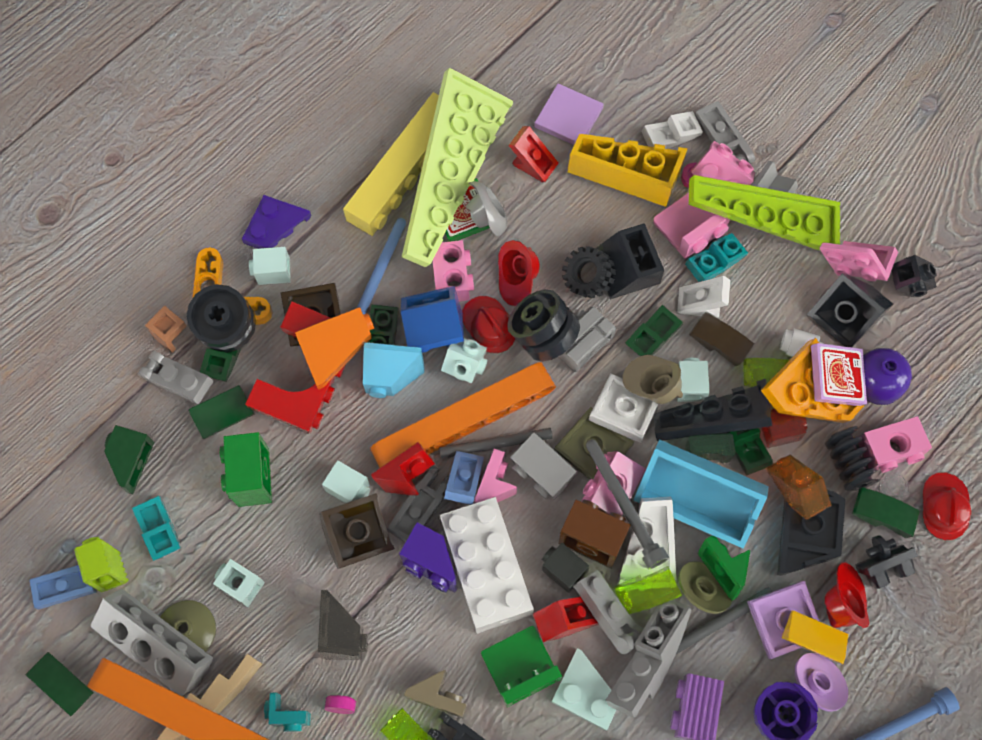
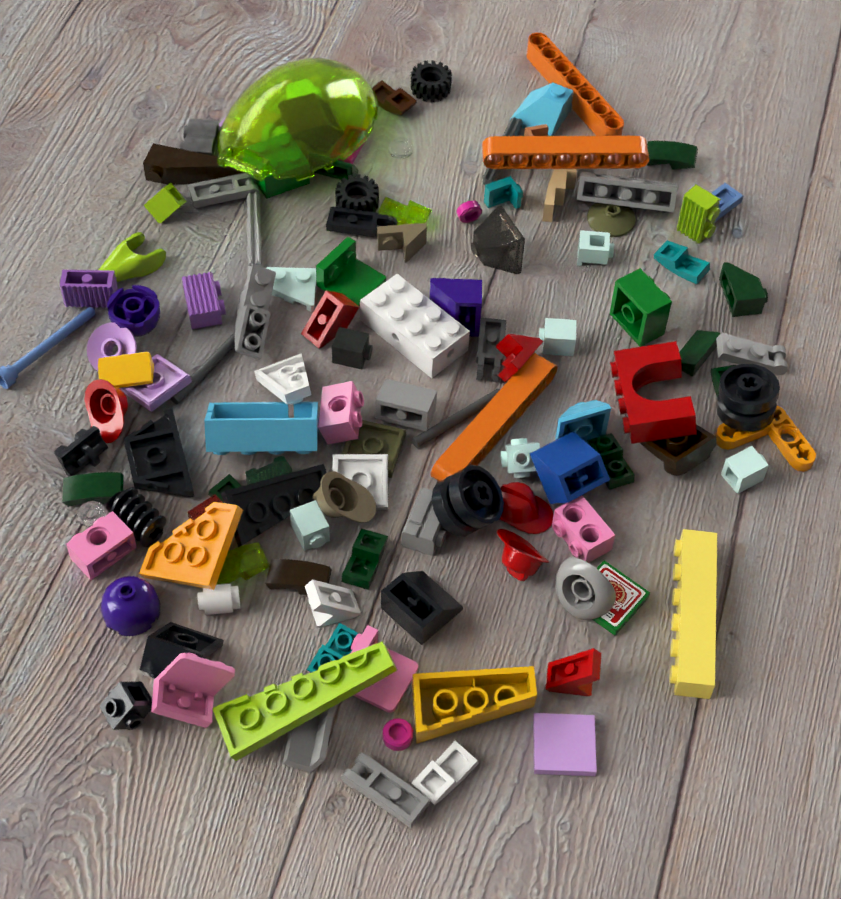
camera: 150 degrees right, 15 degrees down
nougat panel [145,306,187,353] -> none
dark purple wing [242,195,312,249] -> none
orange slope [295,307,374,390] -> none
dark brown slope [319,493,395,569] -> none
medium blue piece [353,218,406,314] -> none
yellowish green wing [402,68,513,267] -> none
medium blue plate [444,451,484,505] -> none
bright pink slope [474,449,517,504] -> none
reddish brown brick [558,500,631,569] -> none
black tyre [562,246,616,298] -> none
light grey plate [573,570,644,654] -> none
dark grey piece [586,439,669,570] -> none
clear neon green slope [614,566,682,614] -> none
olive dish [678,561,732,614] -> none
bright pink bracket [691,141,755,185] -> none
green slope [697,535,750,601] -> none
clear orange slope [766,454,832,520] -> none
tile [811,343,867,406] -> none
red piece [923,472,971,540] -> none

